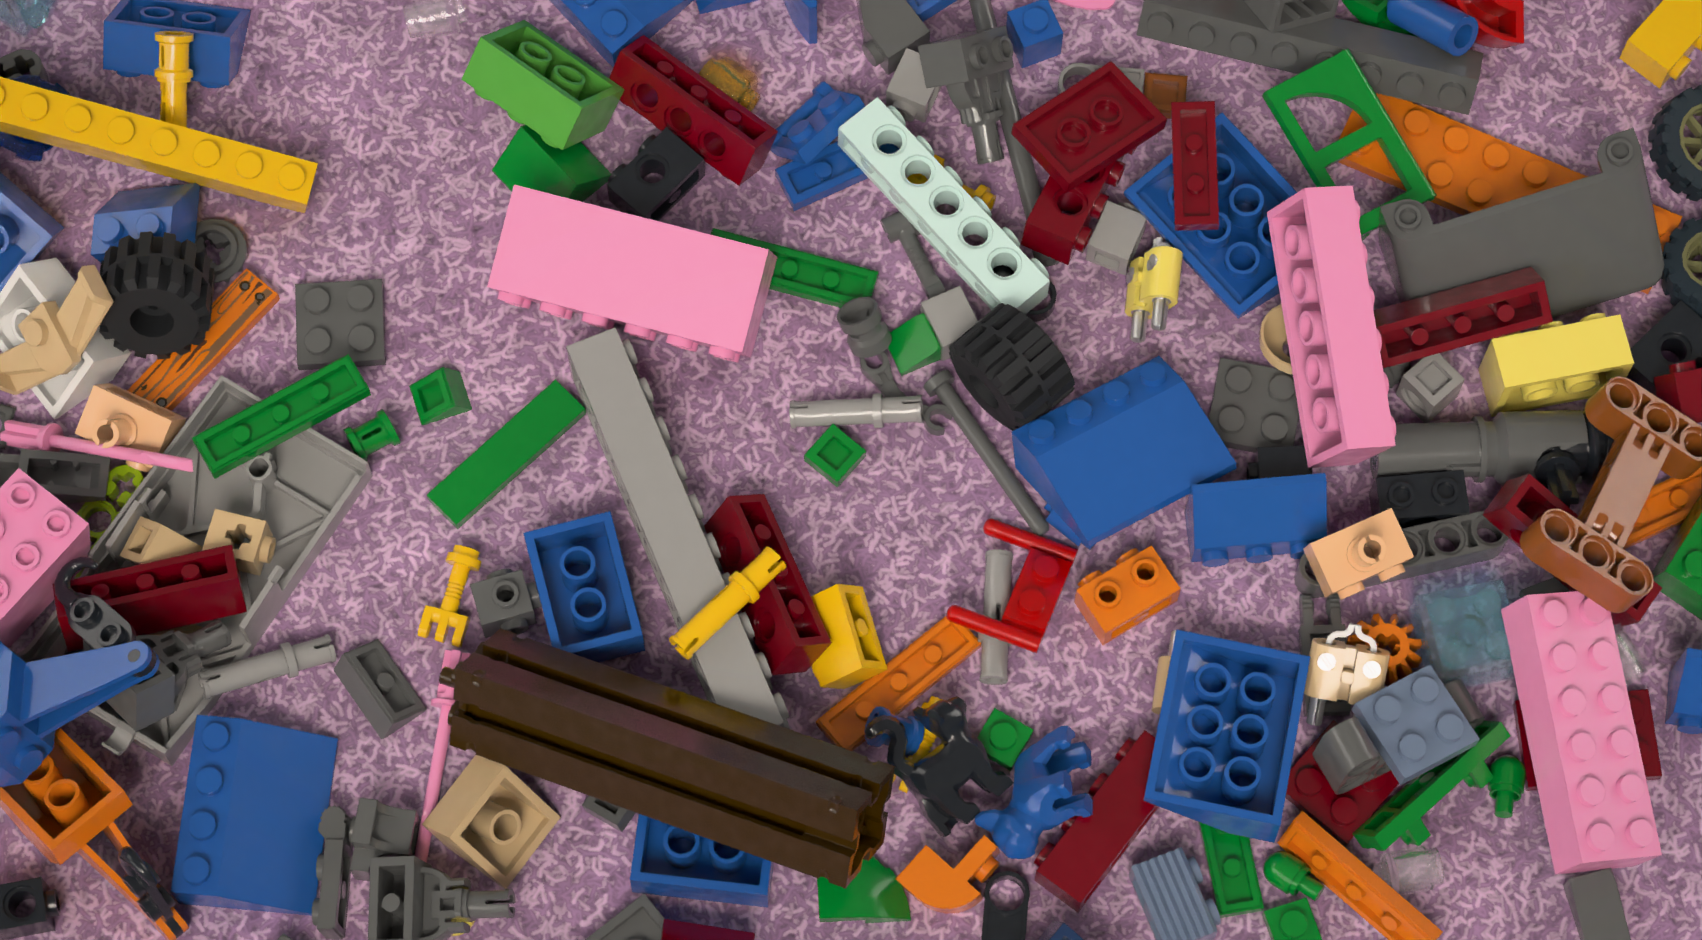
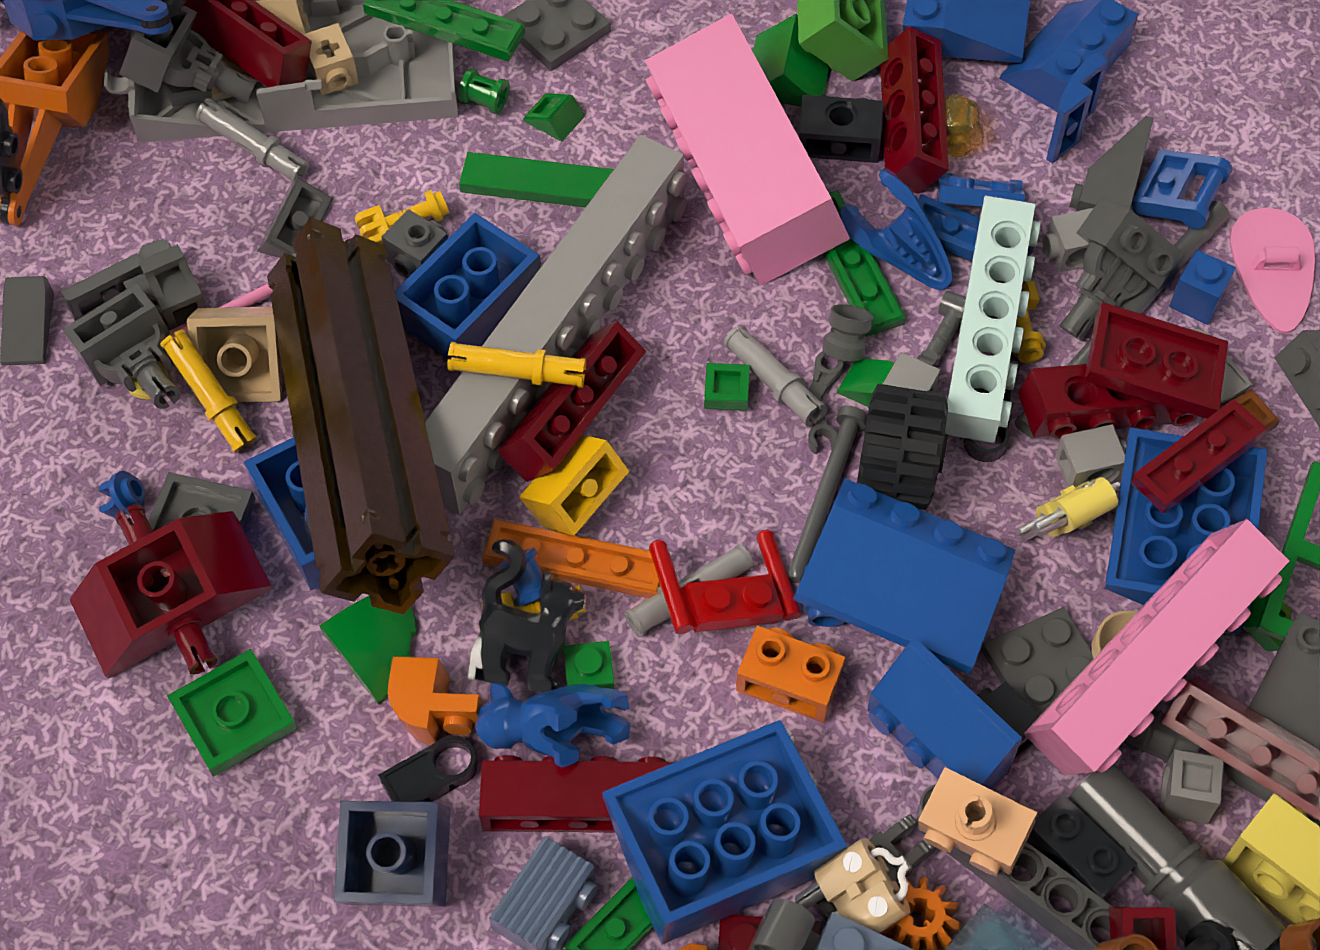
camera: 55 degrees right, 10 degrees down
blue slope [170,715,339,916] -> none
none -> yellow pin [160,329,258,453]
none -> blue animal [840,168,953,290]

